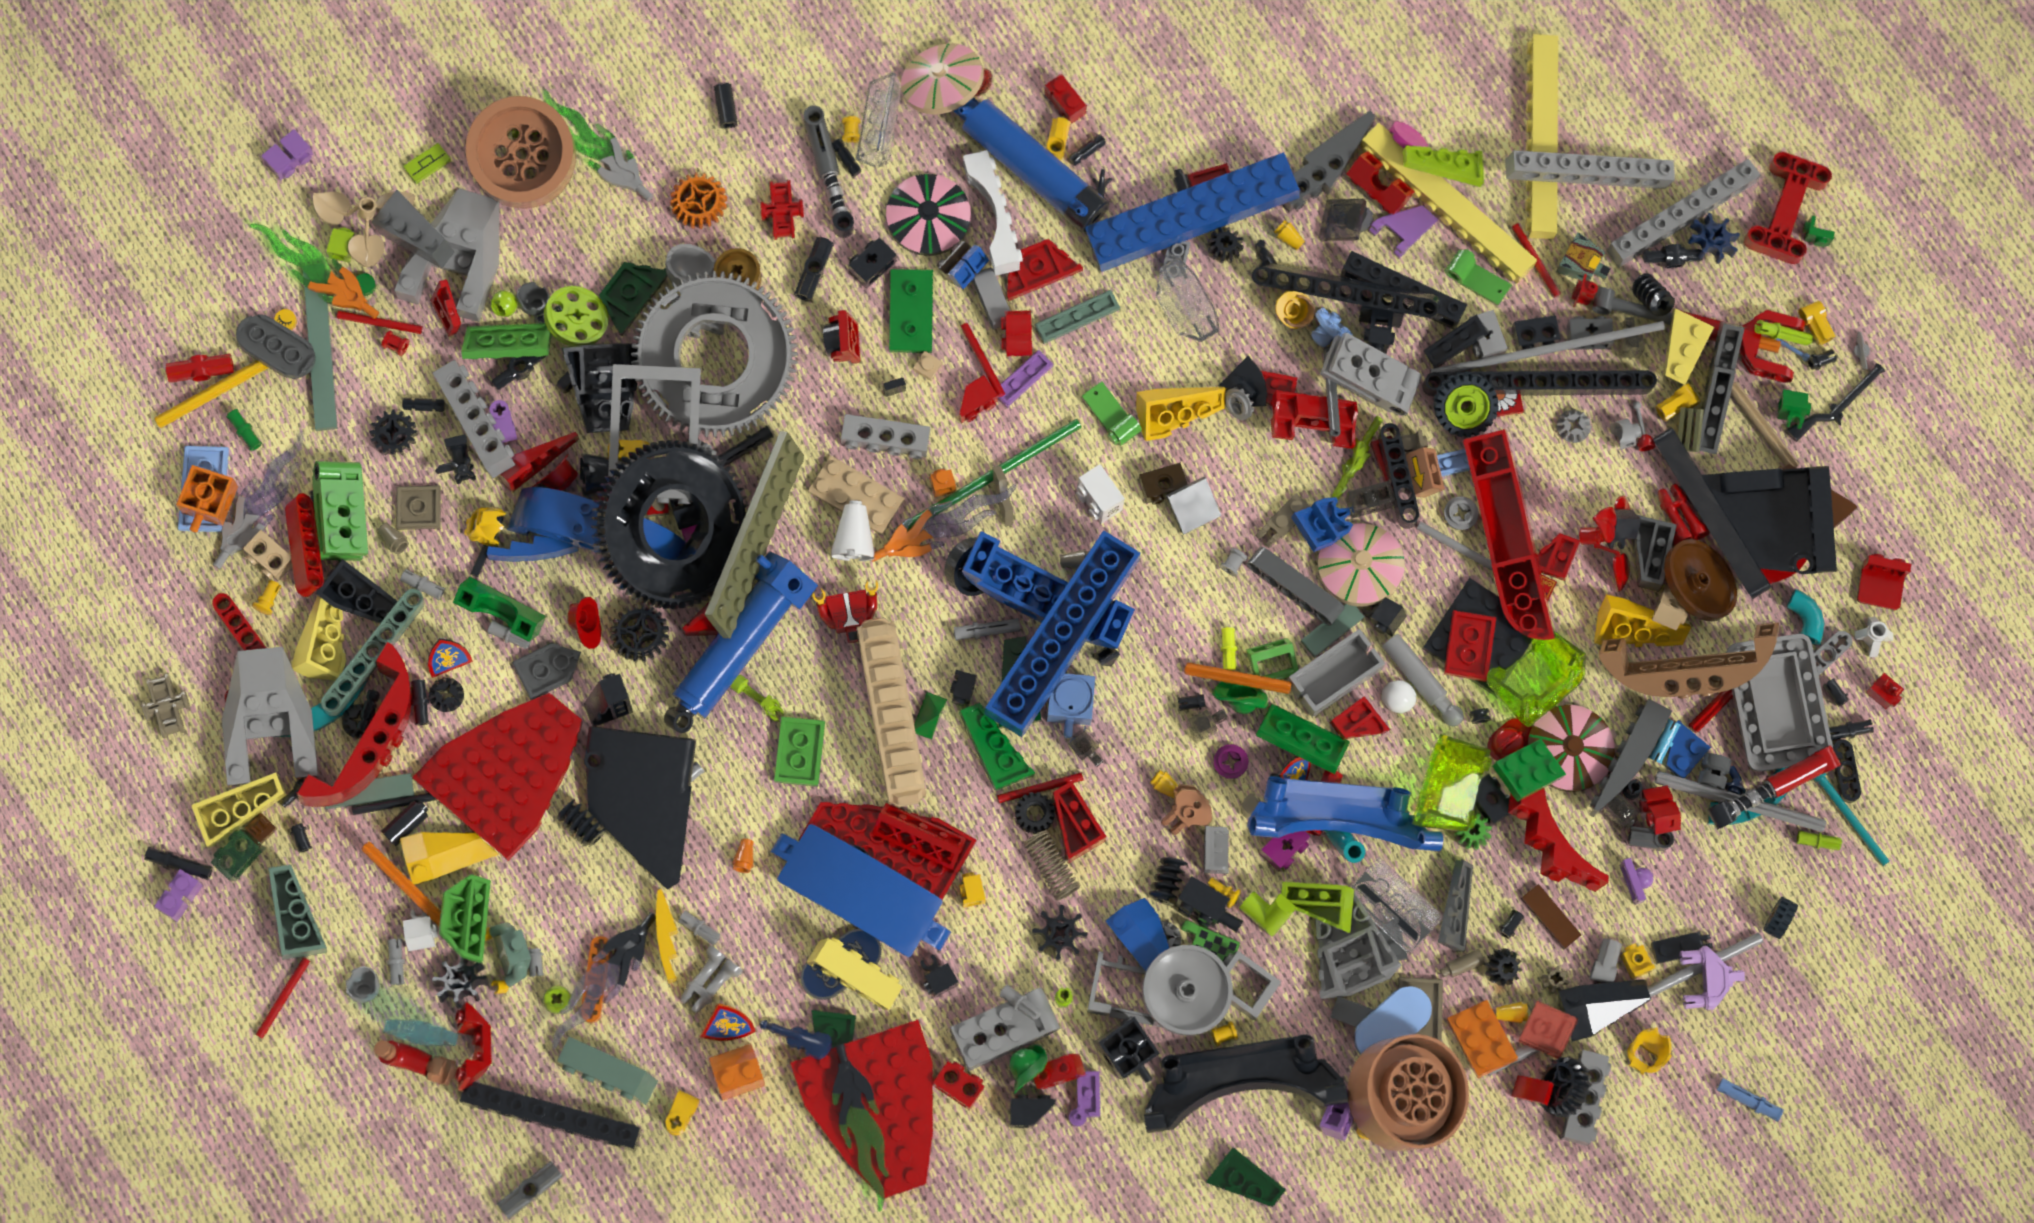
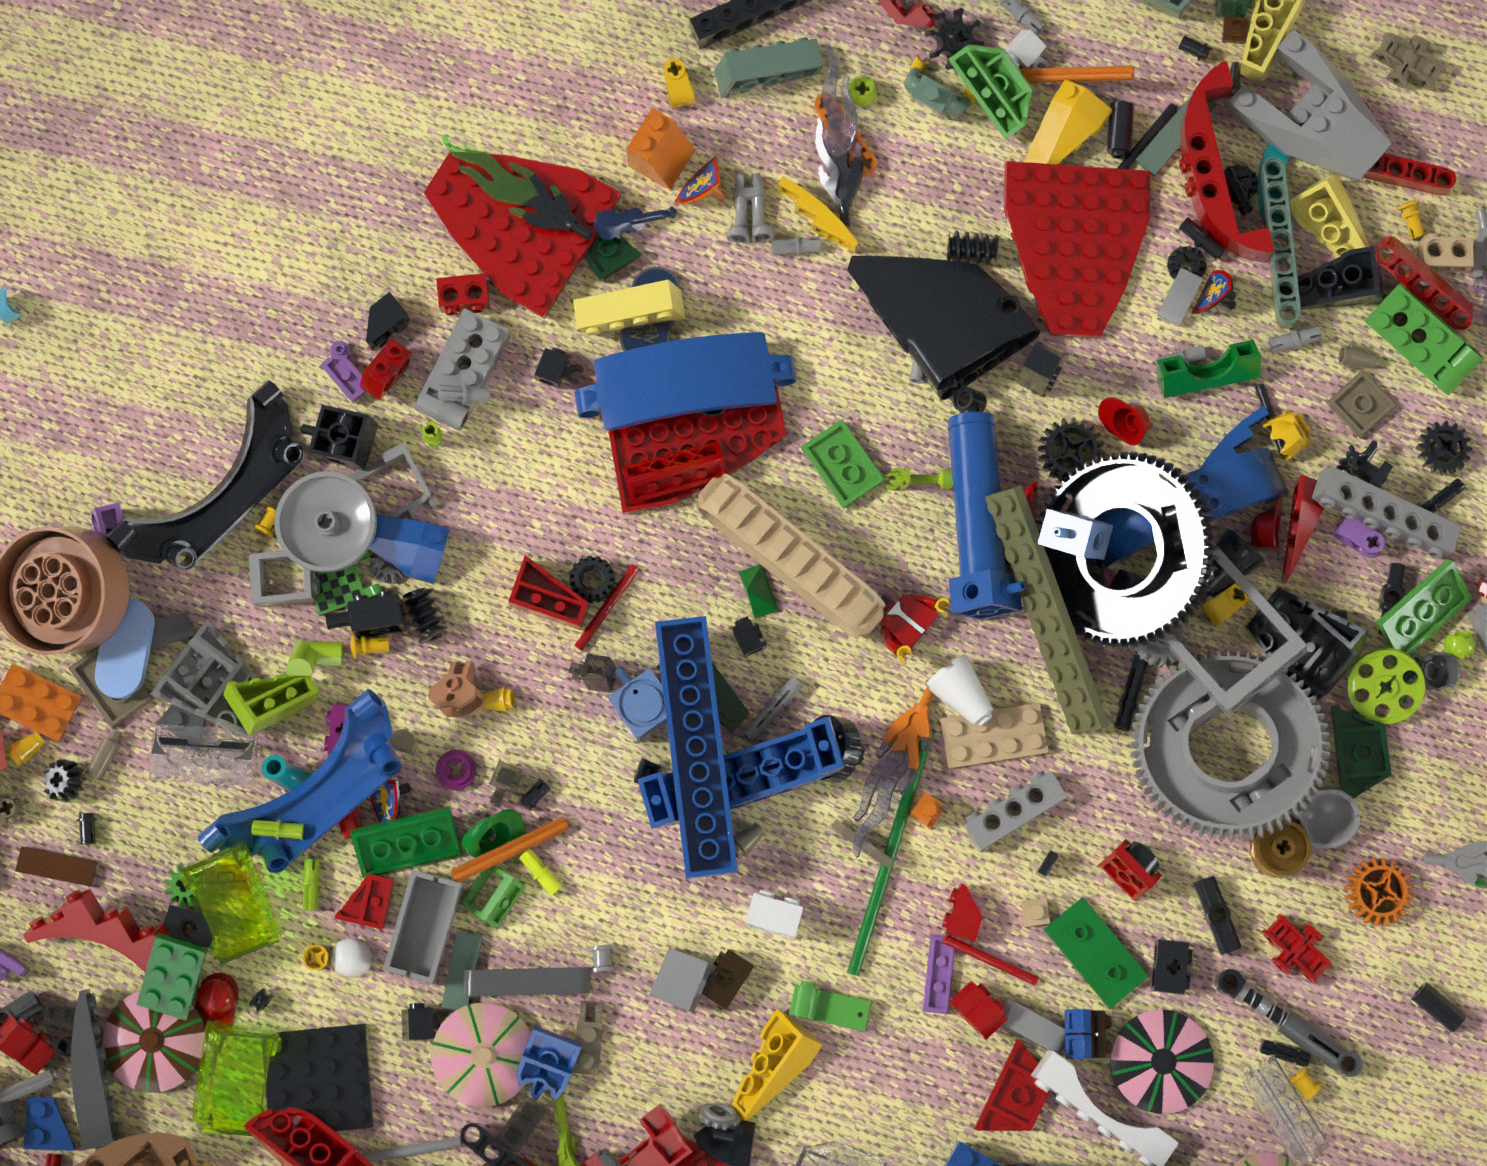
camera: 145 degrees right, 5 degrees up
dark grey tile [512,643,581,700] -> none
light grey pin [529,948,544,977] -> none
orange cone [732,839,754,873] -> none
green wing [959,703,1035,791] -> none
yellow brick [959,872,986,908] -> none
green hat [1009,1044,1047,1094] -> none
dark tan piece [1023,830,1081,901] -> none
black gear [1032,905,1088,962] -> none
sand green tile [1034,290,1120,344] -> none
light grey hinge [1204,826,1229,874] -> none
dark green wing [1205,1147,1287,1208] -> none
light grey piece [1382,634,1464,727] -> none
dark grey wing [1438,860,1473,952] -> none
red tile [1444,610,1496,682] -> none
medium azure pin [1649,719,1681,764] -> none
none -> lime axle [251,820,304,840]
none -> lime axle [301,859,321,911]
none -> yellow wheel [303,944,330,971]
none -> piece [1038,509,1113,560]
none -> light grey slope [1157,268,1203,326]

